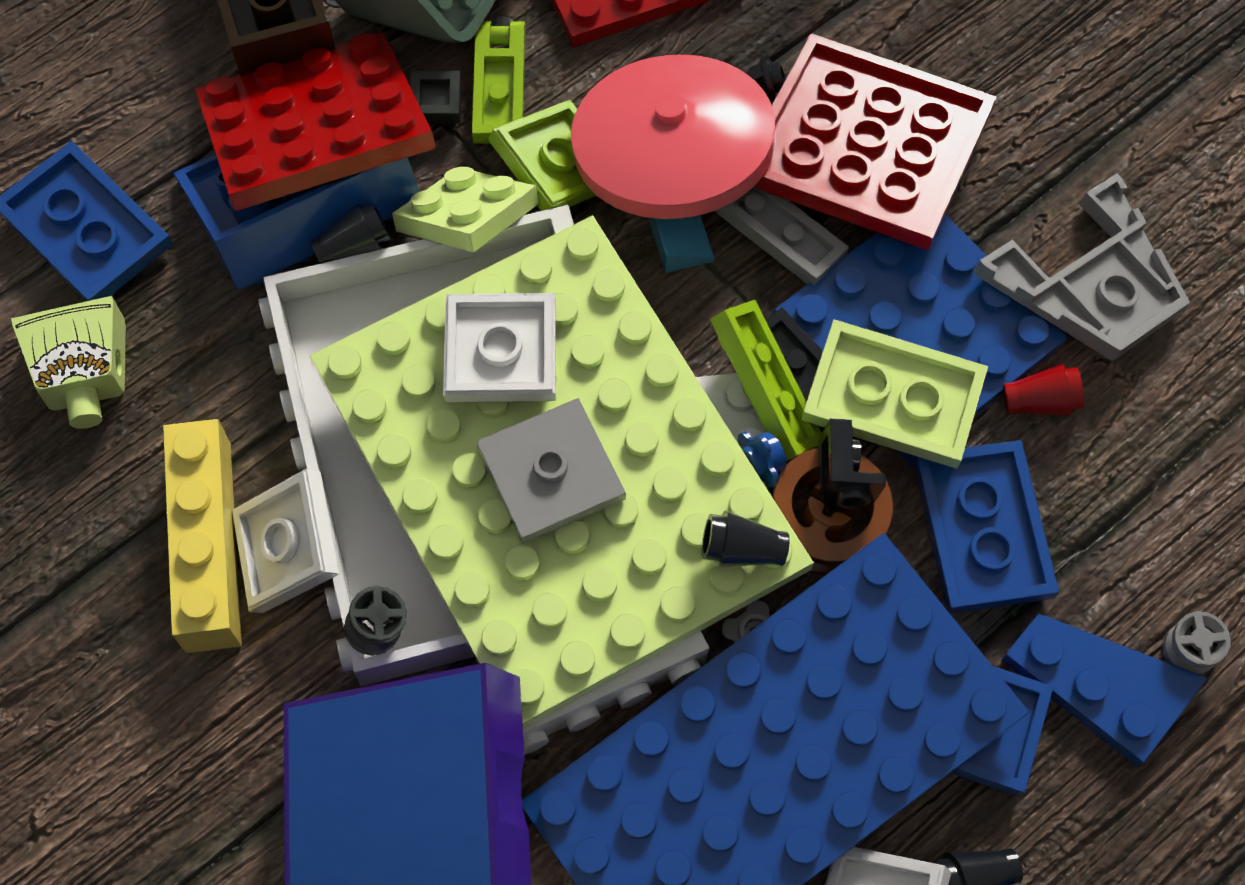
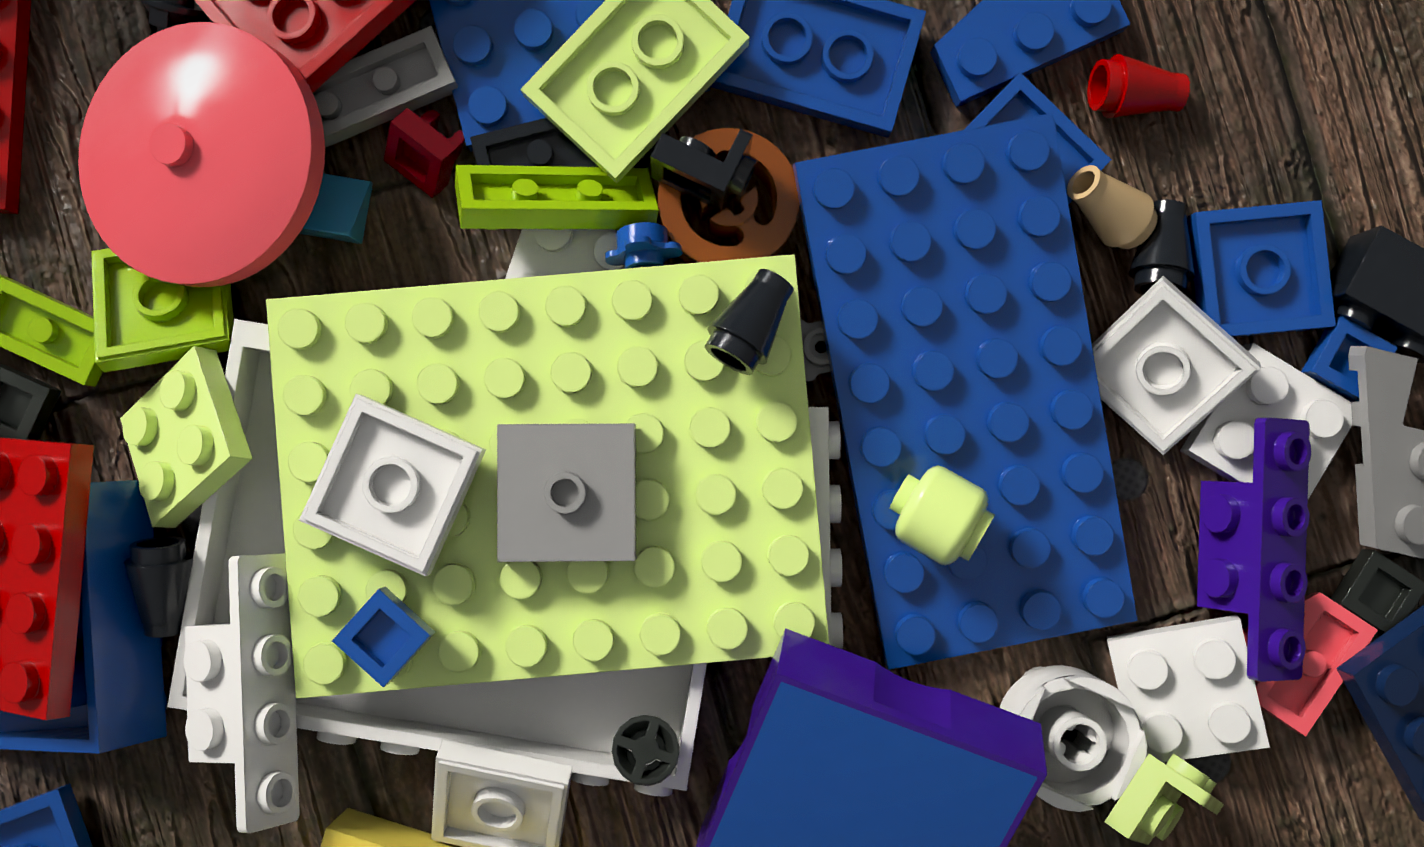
camera: 70 degrees left, 20 degrees up
none -> white bracket [183,553,300,833]
none -> blue plate [332,586,435,687]
none -> dark red tile [384,108,464,198]
none -> yellowish green head [889,466,995,565]
none -> tan cone [1067,165,1157,249]
none -> red cone [1087,54,1190,118]

